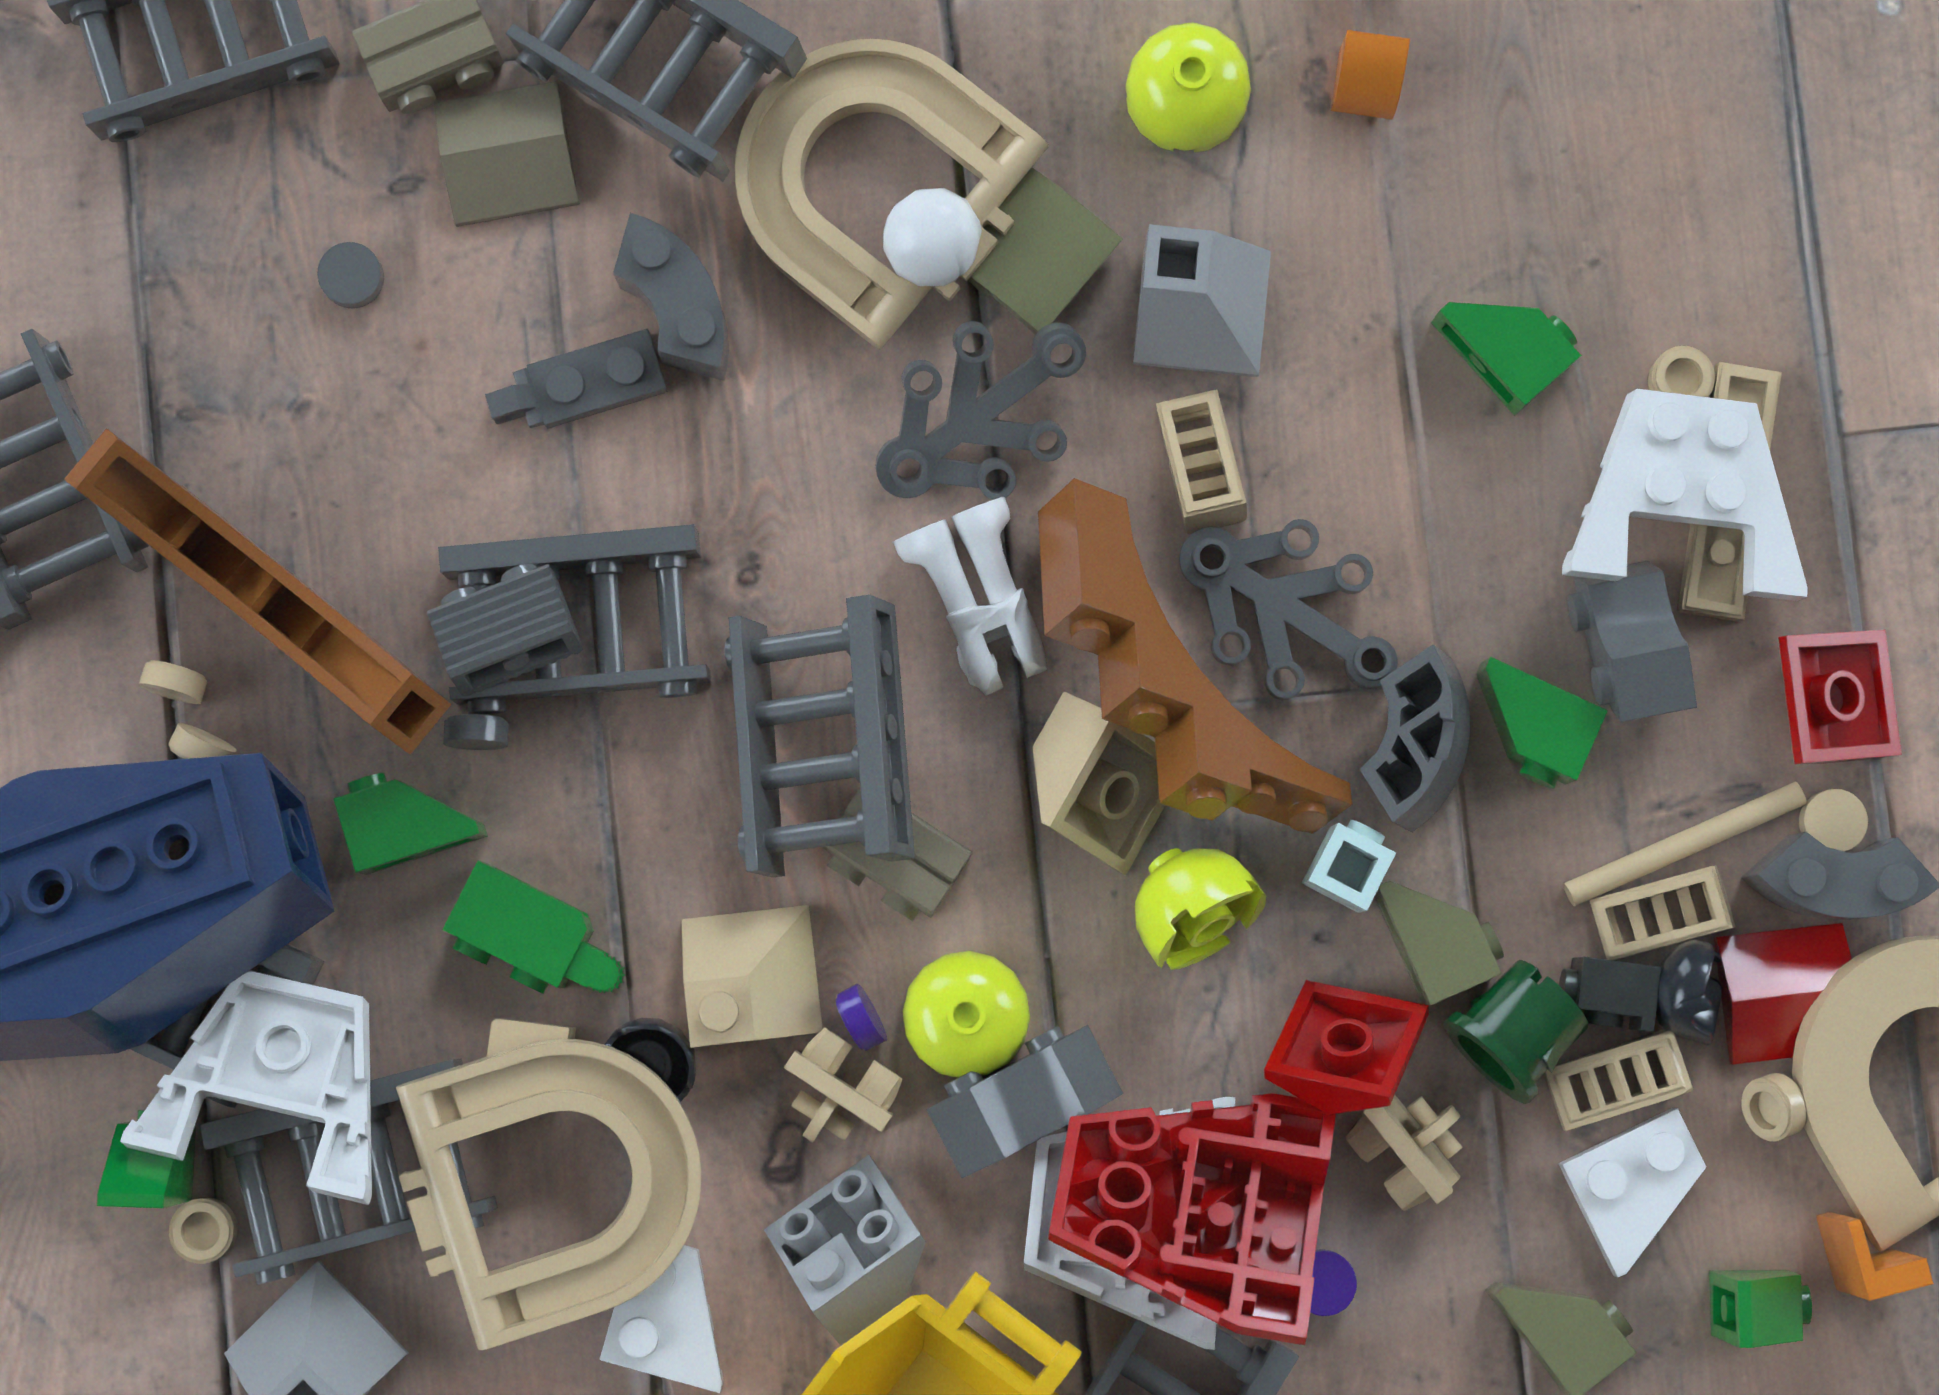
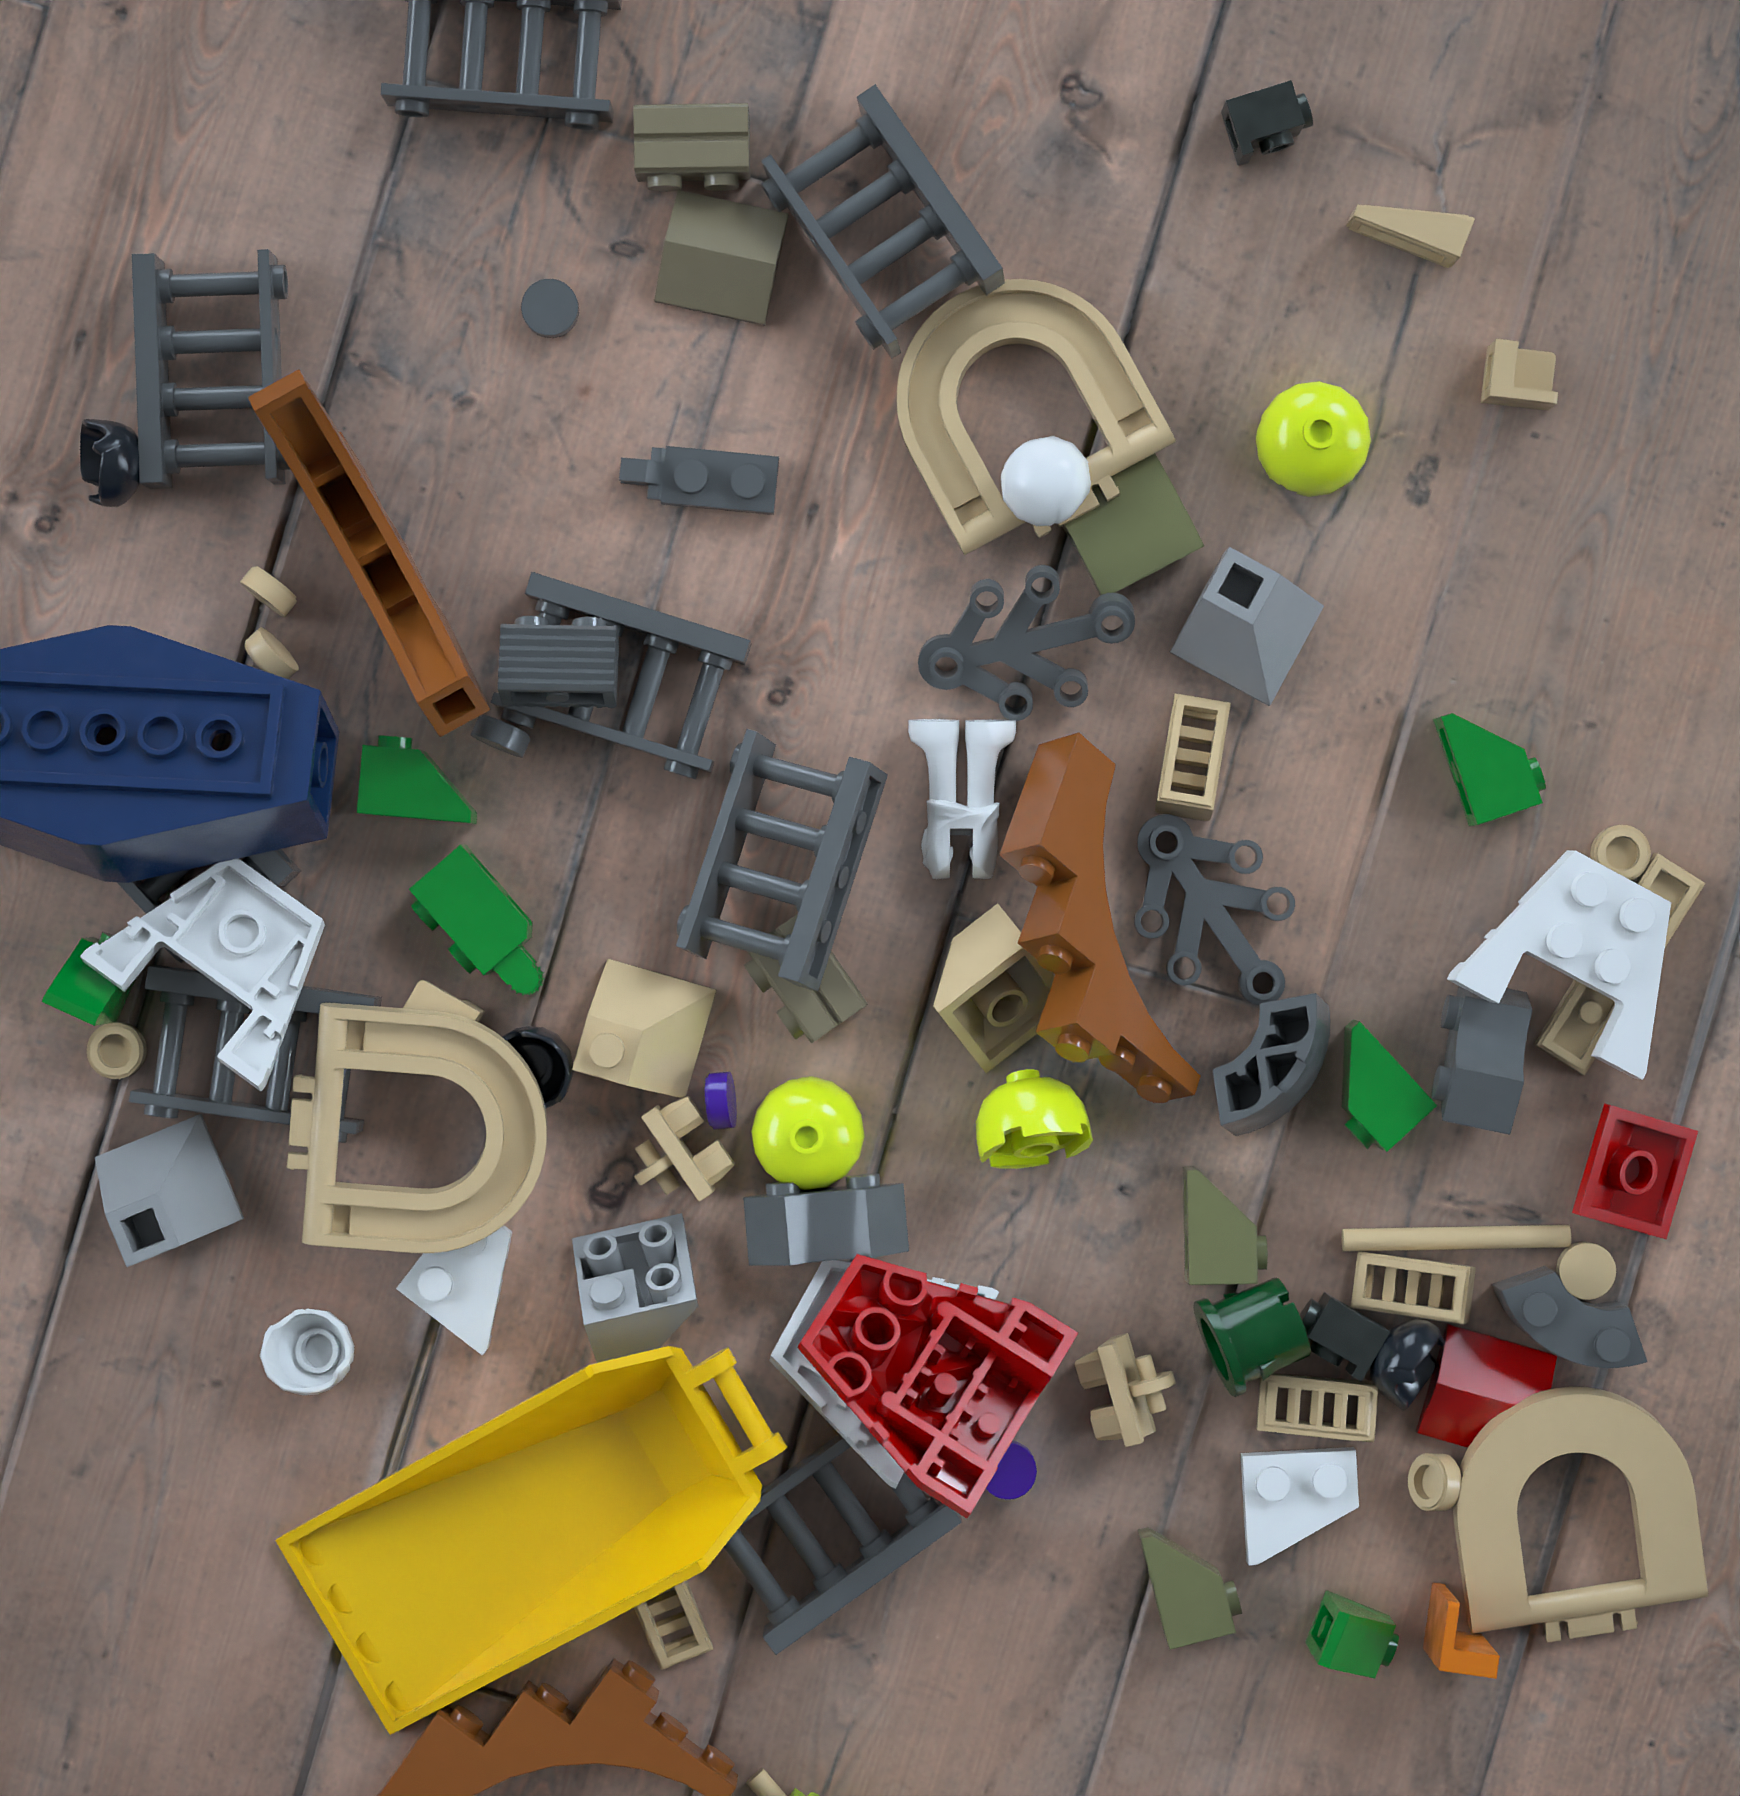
camera: 20 degrees right, 5 degrees up
dark grey brick [613,213,729,381] -> none
red slope [1264,980,1429,1115] -> none
light aqua brick [1302,820,1396,913] -> none
orange brick [1331,30,1410,120] -> none

